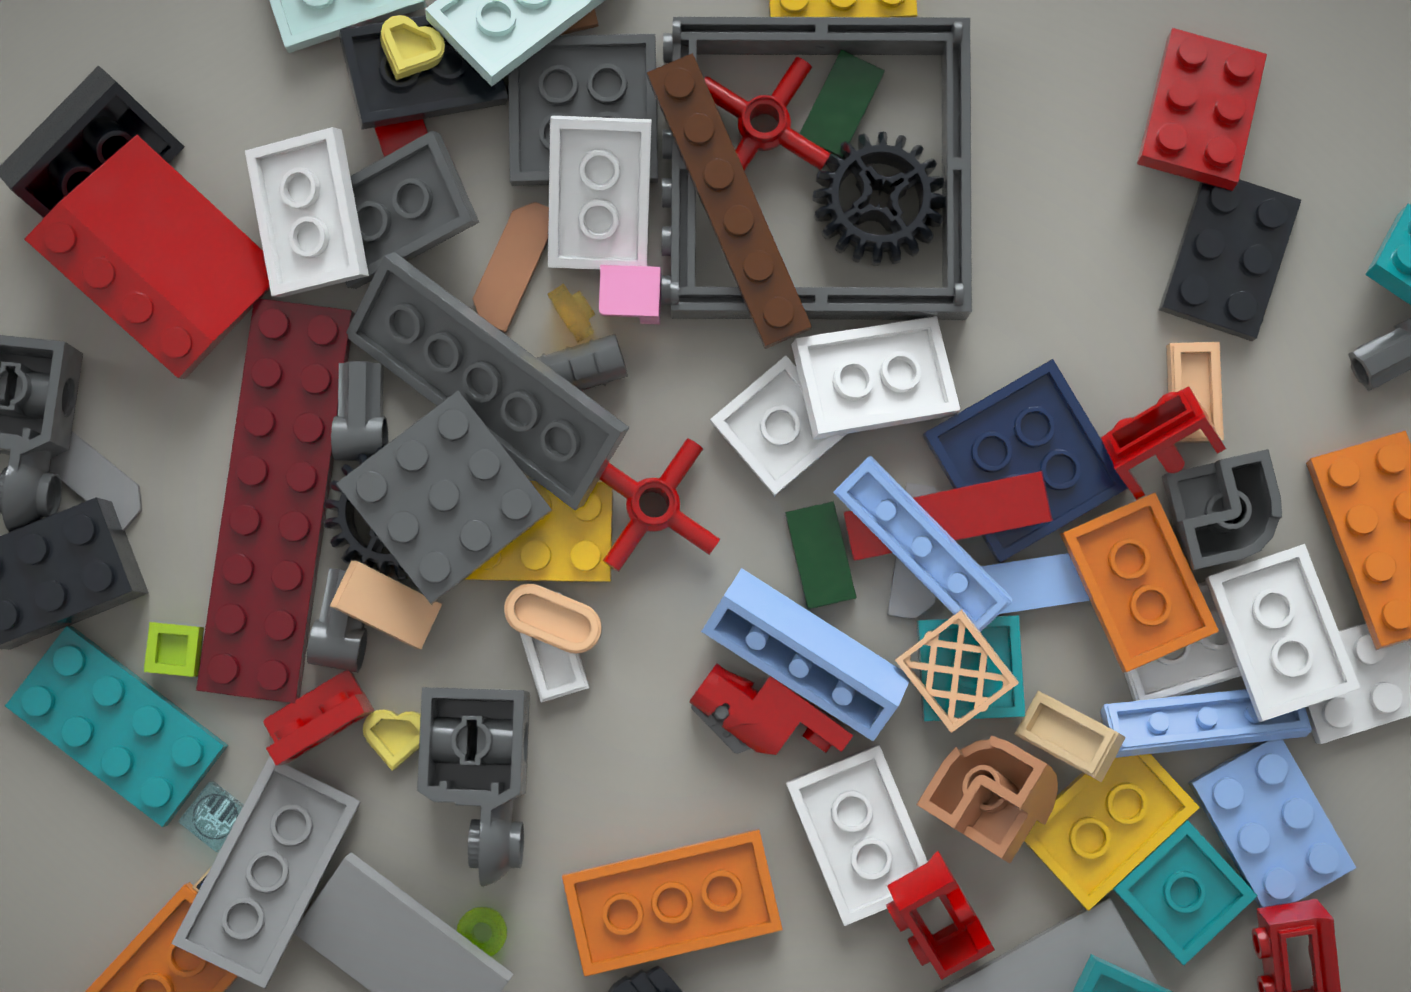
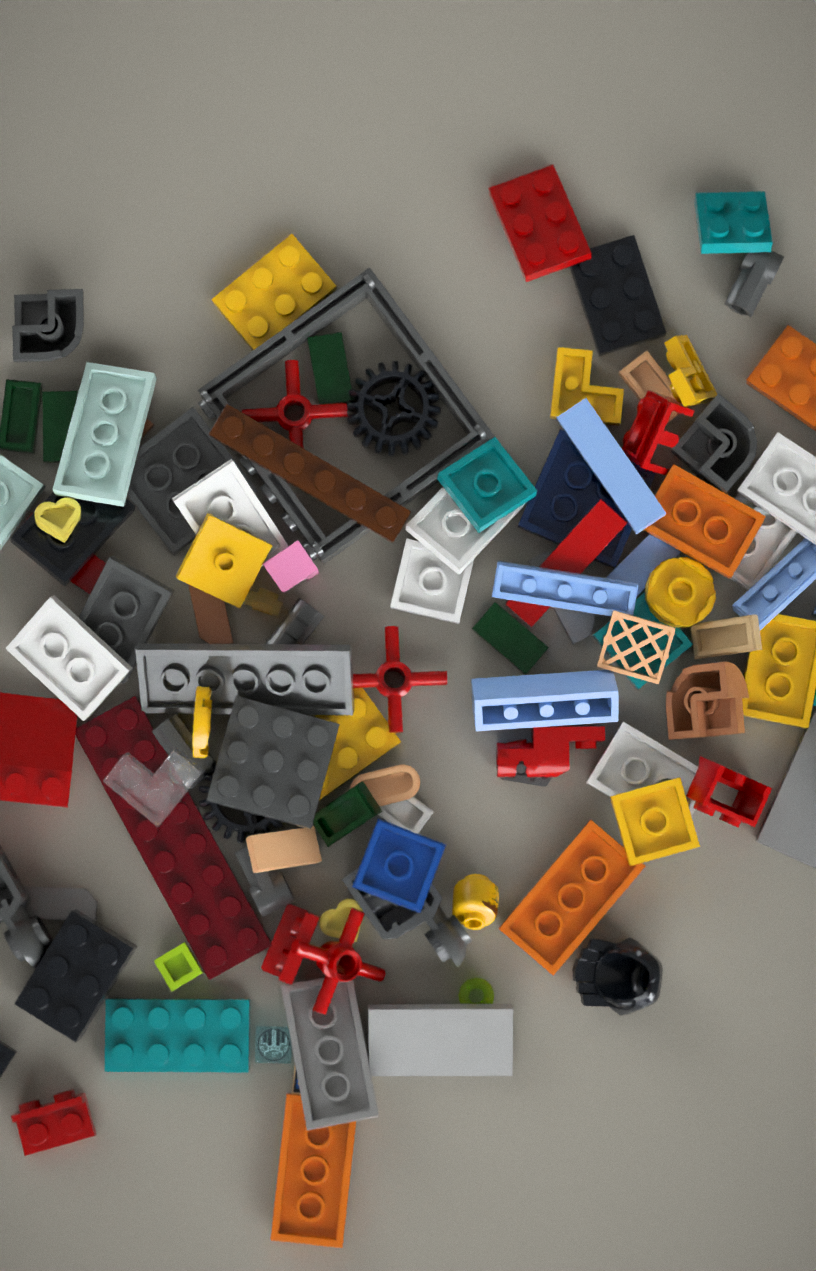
camera: 45 degrees left, 0 degrees up
none -> clear plate [103,748,204,827]
none -> yellow plate [175,513,272,608]
none -> yellow tile [193,686,212,758]
none -> red bar [291,908,386,1015]
none -> dark green tile [313,781,382,847]
none -> blue plate [352,819,446,913]
none -> teal plate [437,437,537,533]
none -> yellow head [452,874,499,930]
none -> yellow plate [550,347,624,426]
none -> light blue tile [557,398,666,534]
none -> yellow plate [610,777,700,866]
none -> yellow tile [645,557,716,628]
none -> yellow plate [664,335,717,407]

